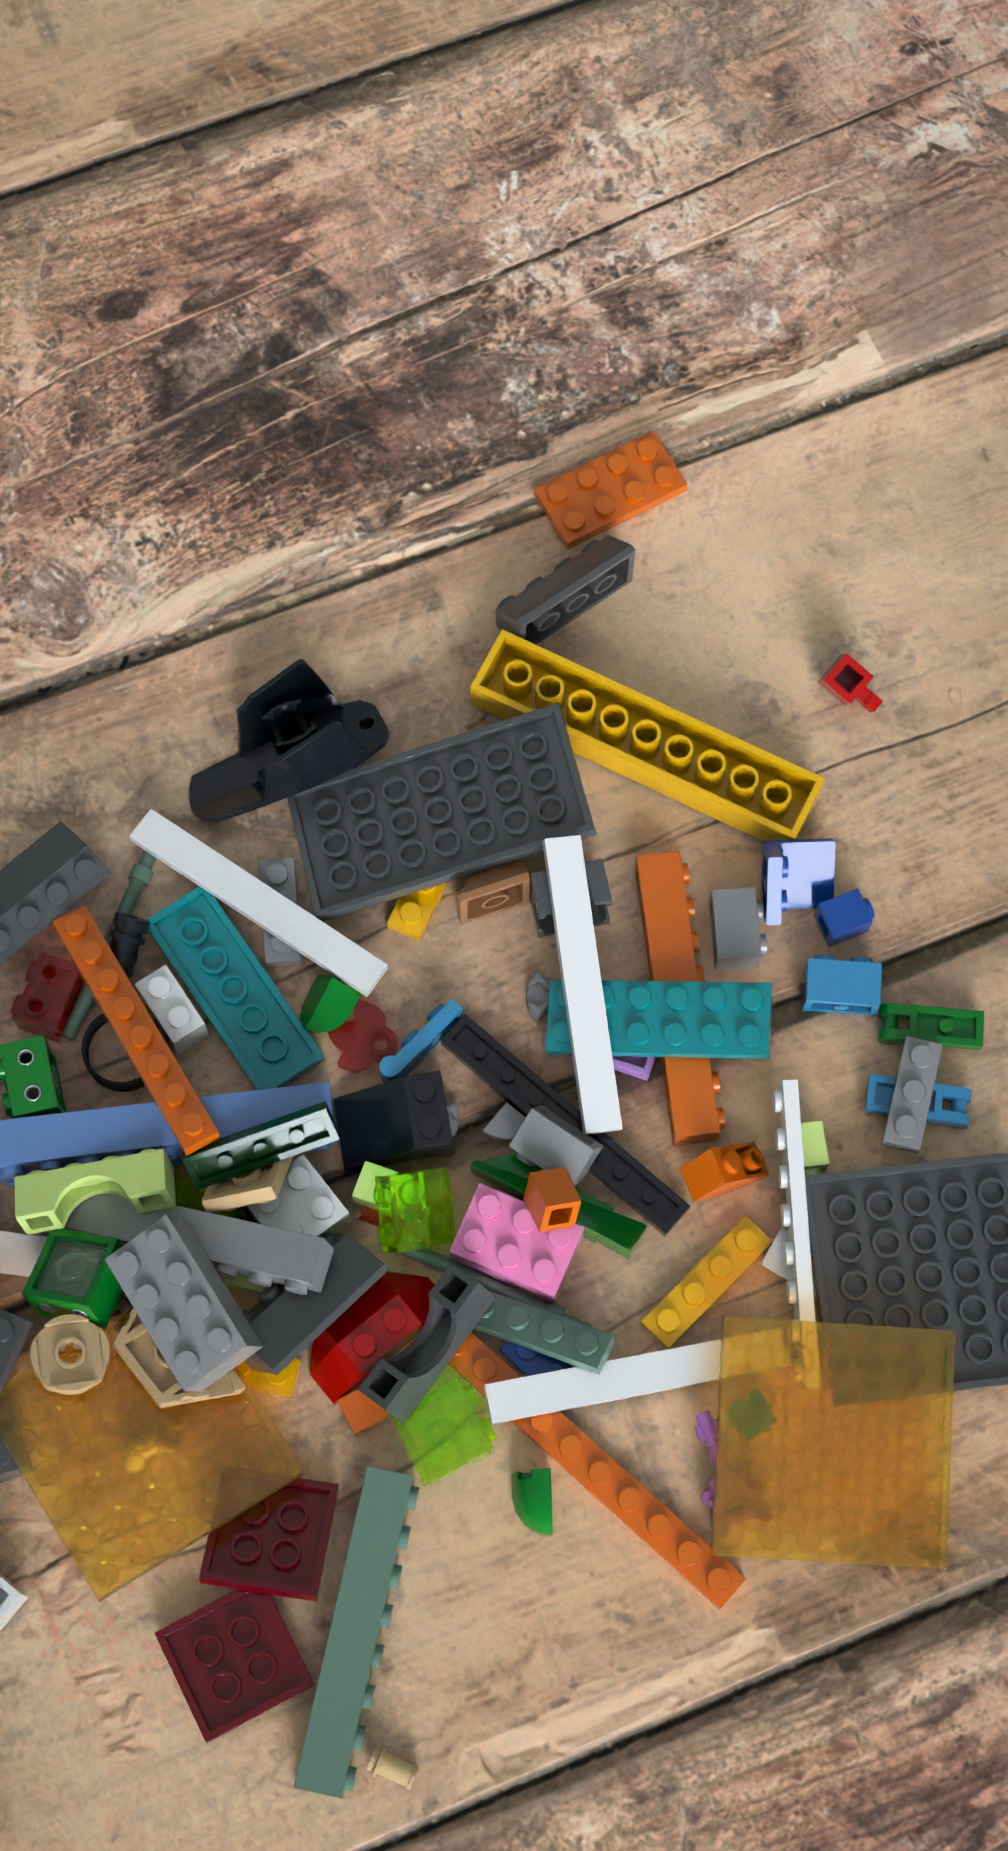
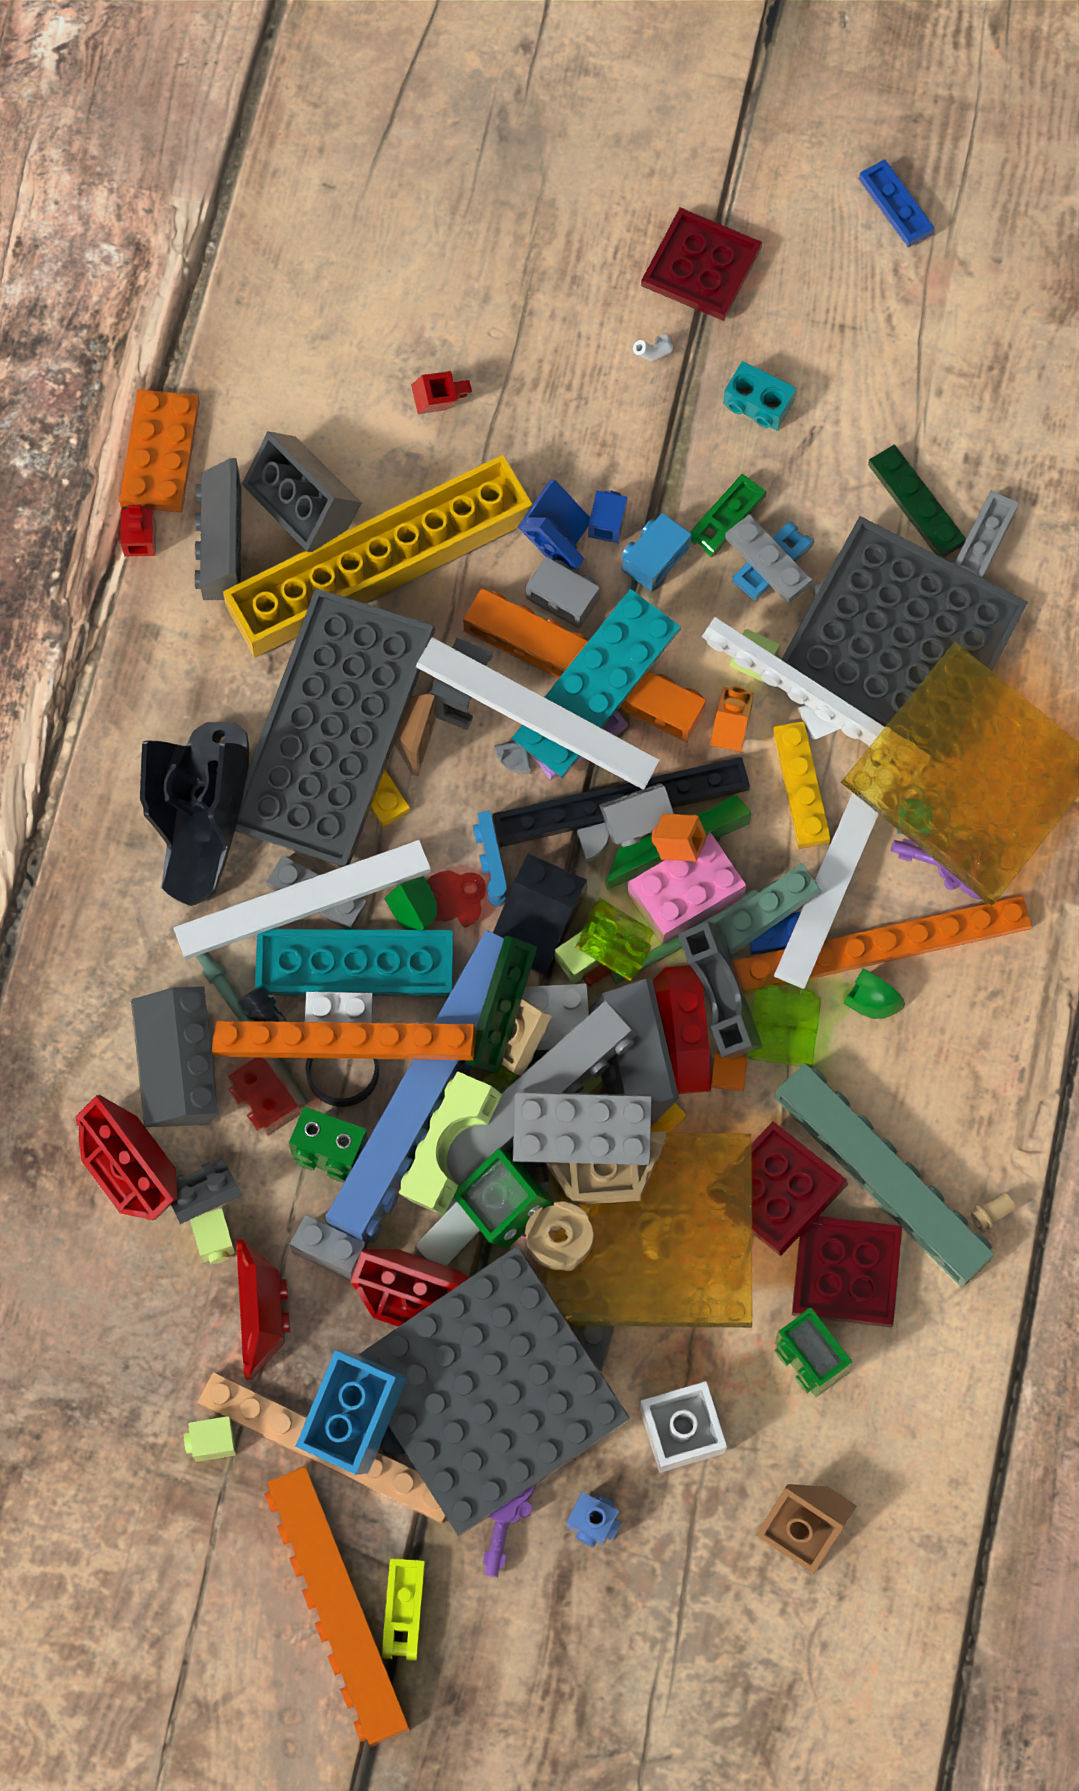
camera: 55 degrees left, 0 degrees up
none -> red brick [121,504,156,557]
none -> dark grey slope [242,431,362,552]
none -> green piece [774,1307,853,1397]

